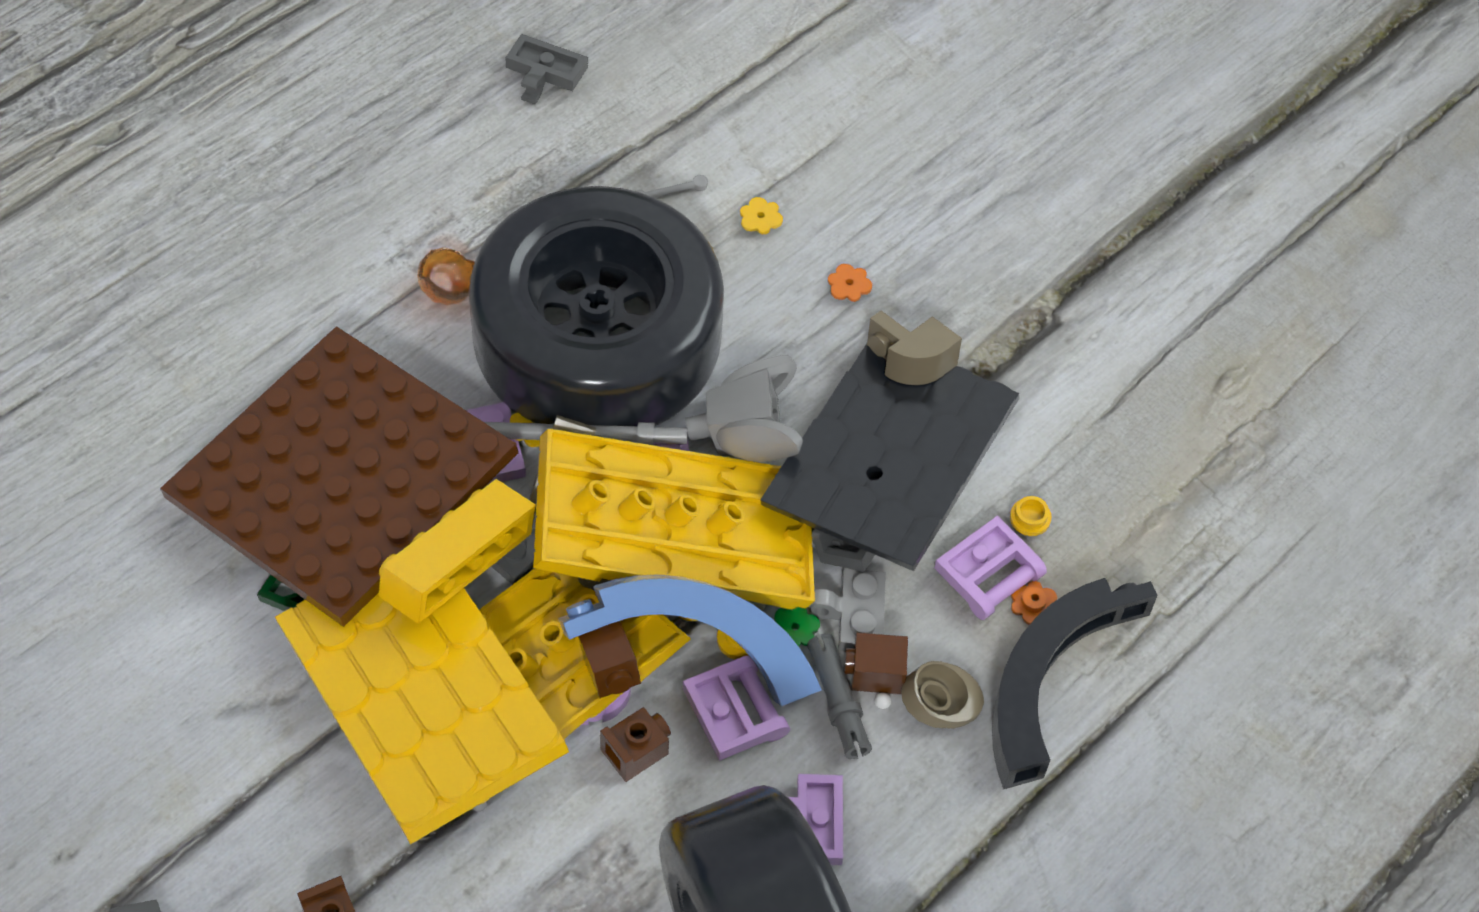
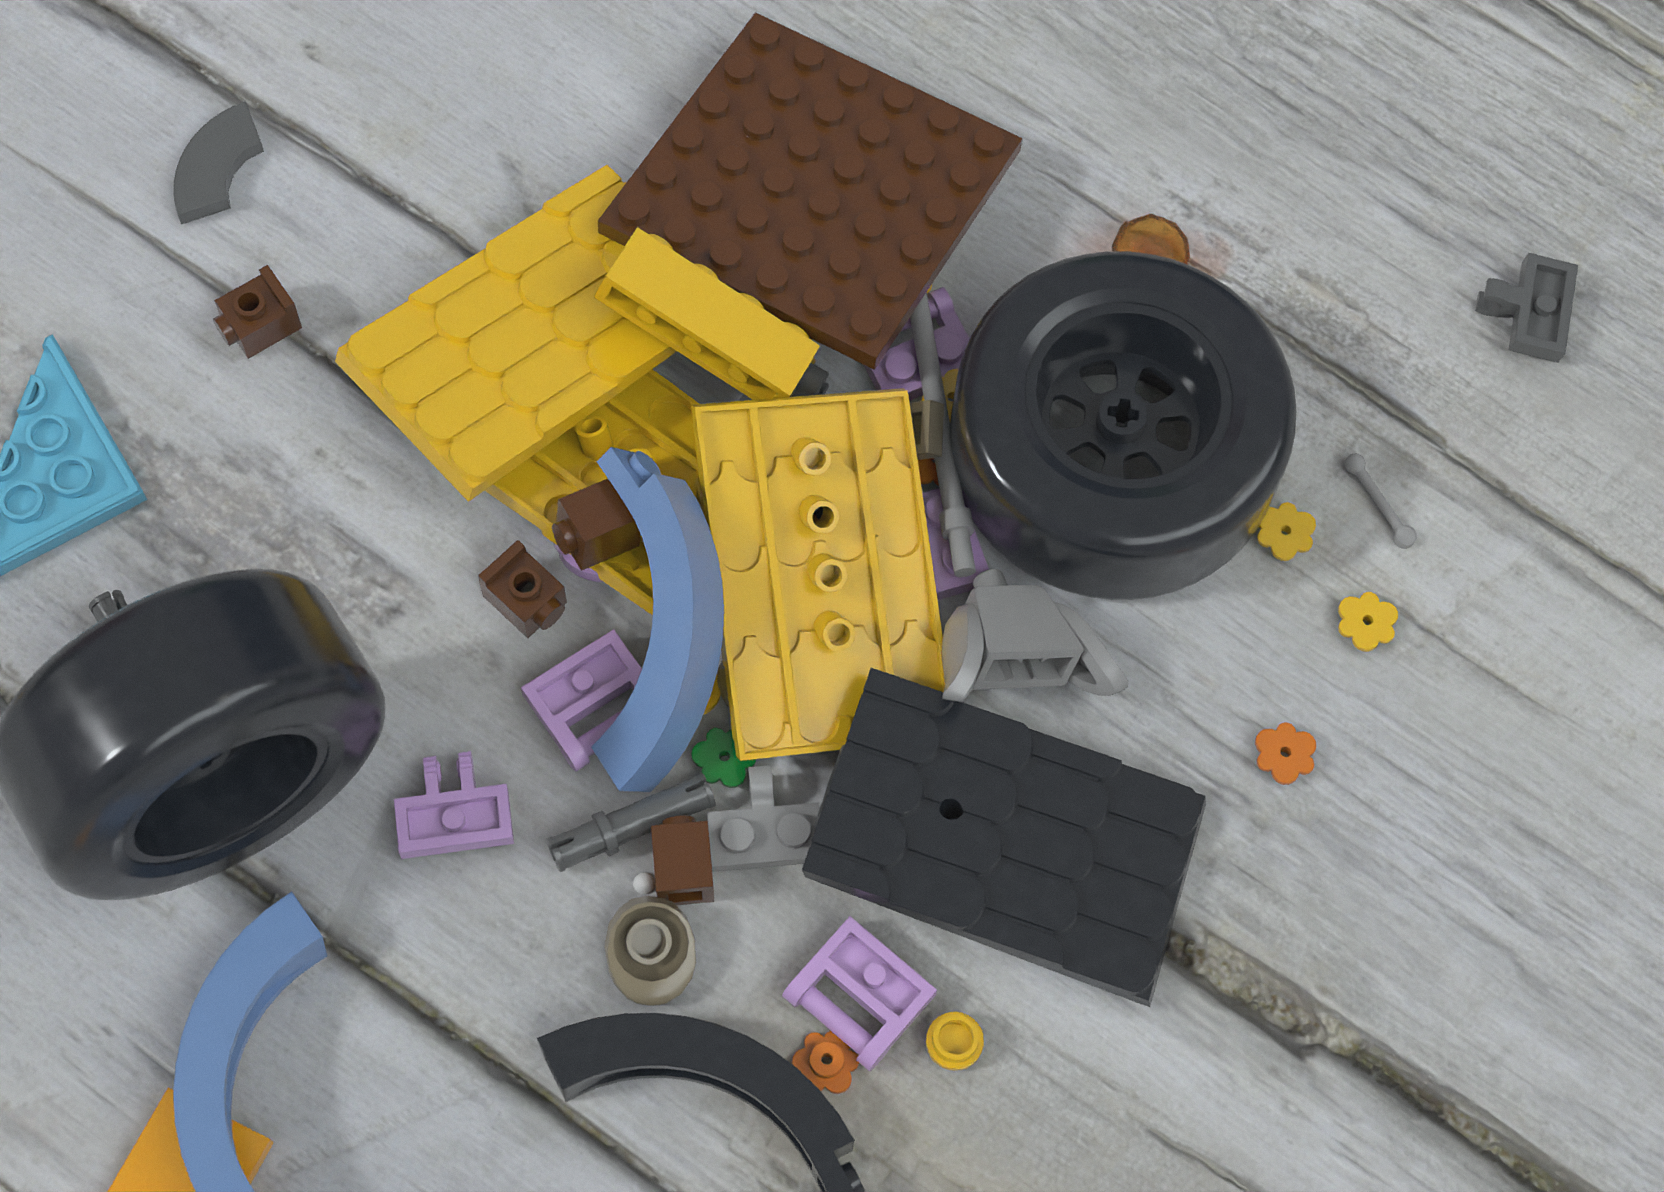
camera: 80 degrees right, 10 degrees up
dark tan brick [867,310,962,385] -> none

